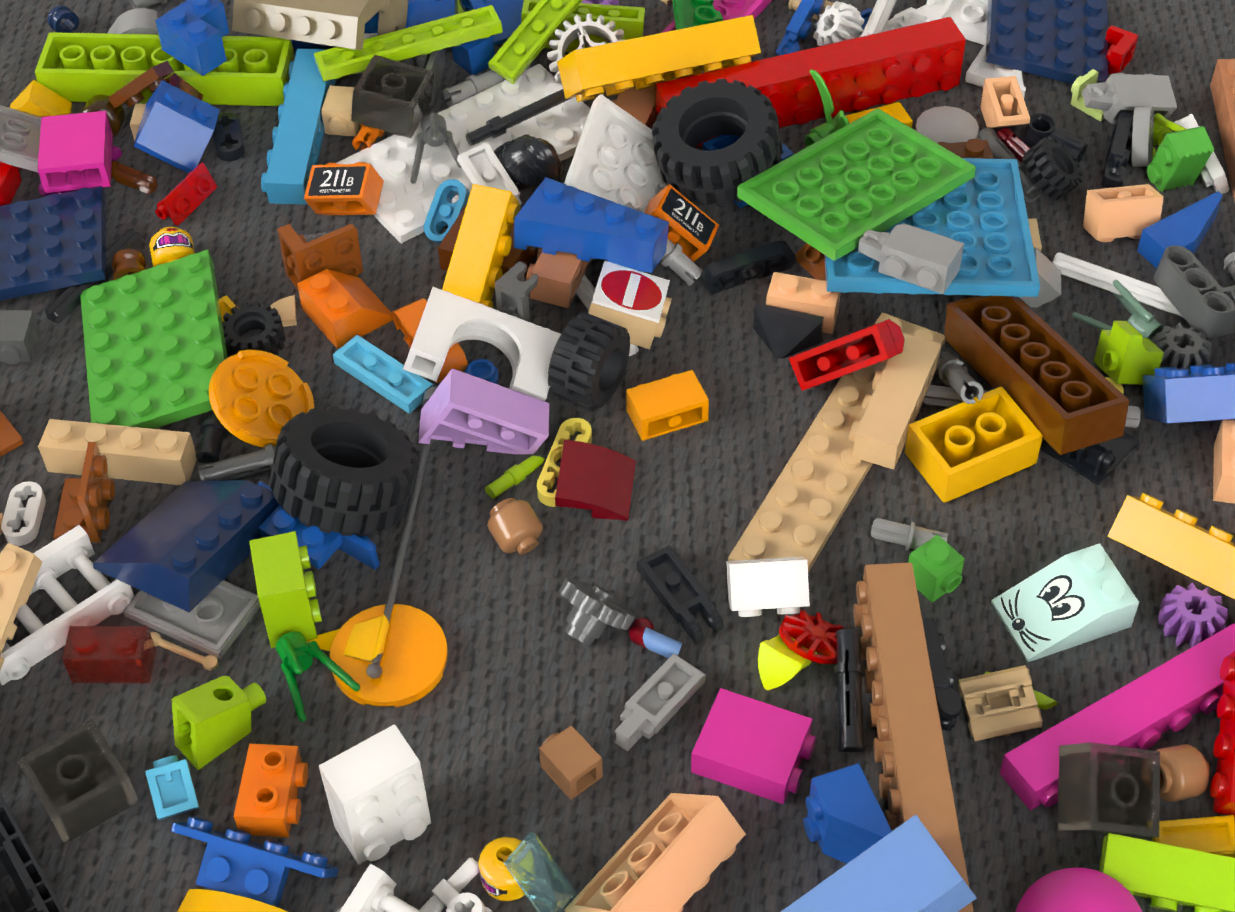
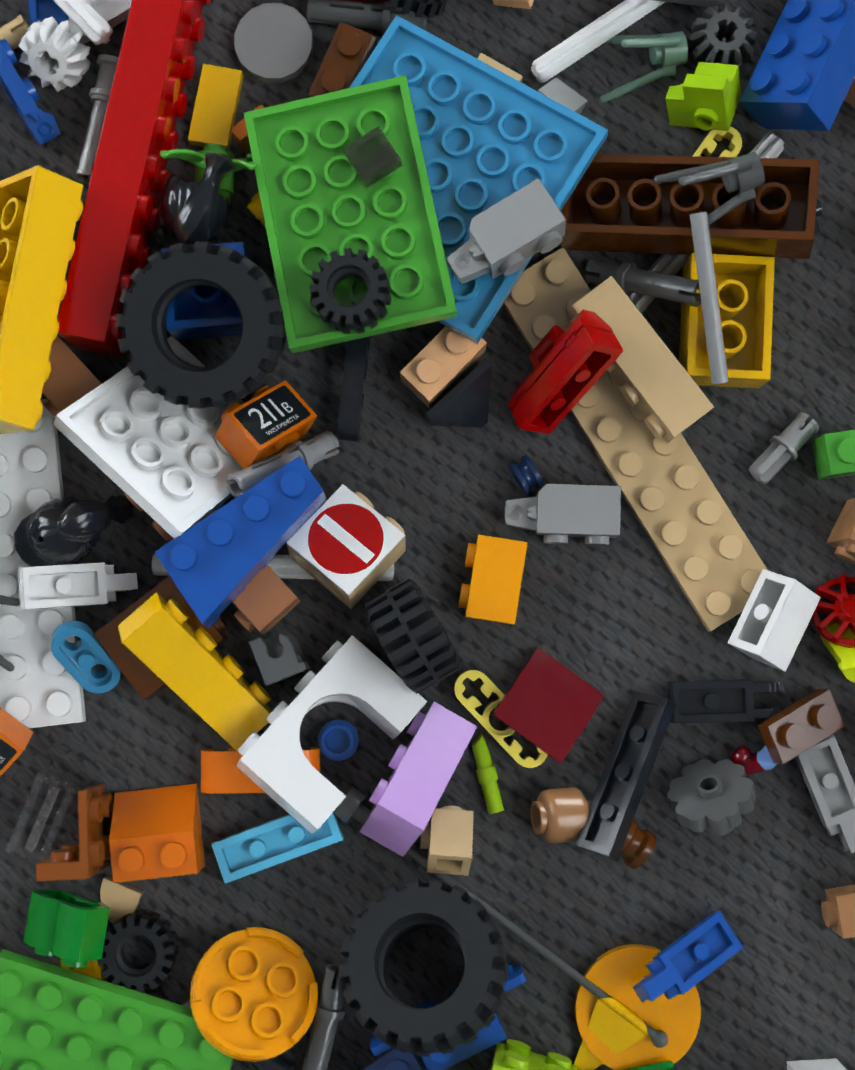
camera: 60 degrees left, 35 degrees up
none -> green brick [23,889,110,968]
none -> black piece [160,152,235,245]
none -> black tyre [310,248,392,334]
none -> clear smoke tile [343,126,403,188]
none -> tan brick [420,806,474,876]
none -> light grey hinge [504,484,621,545]
none -> dark blue bush [508,454,544,496]
none -> black plate [575,691,676,861]
none -> reddish brown wheel [620,819,656,869]
none -> blue hinge [633,911,743,1002]
none -> dark grey plant [653,152,765,225]
none -> light grey bar [690,212,729,384]
none -> plate [758,688,844,764]

